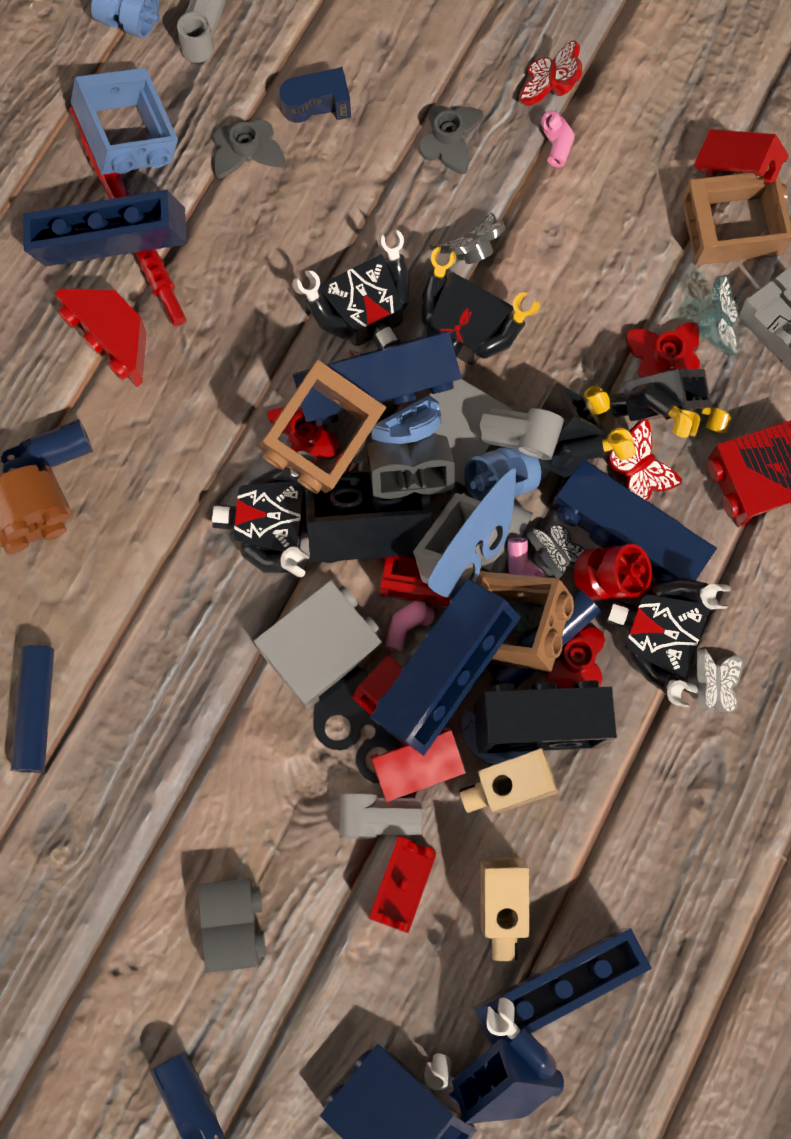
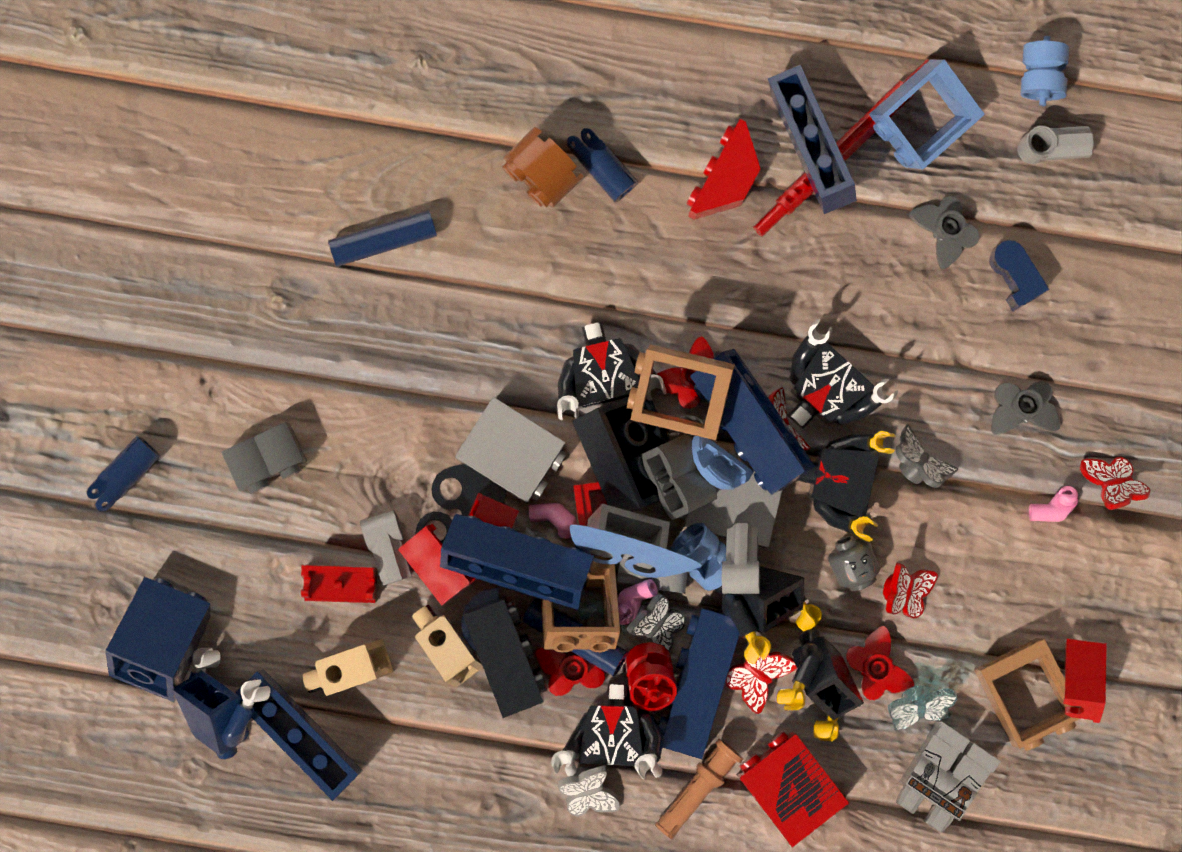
camera: 70 degrees right, 10 degrees up
none -> nougat pin [655,738,743,839]
none -> dark grey head [828,535,881,591]
none -> red animal [883,562,938,618]

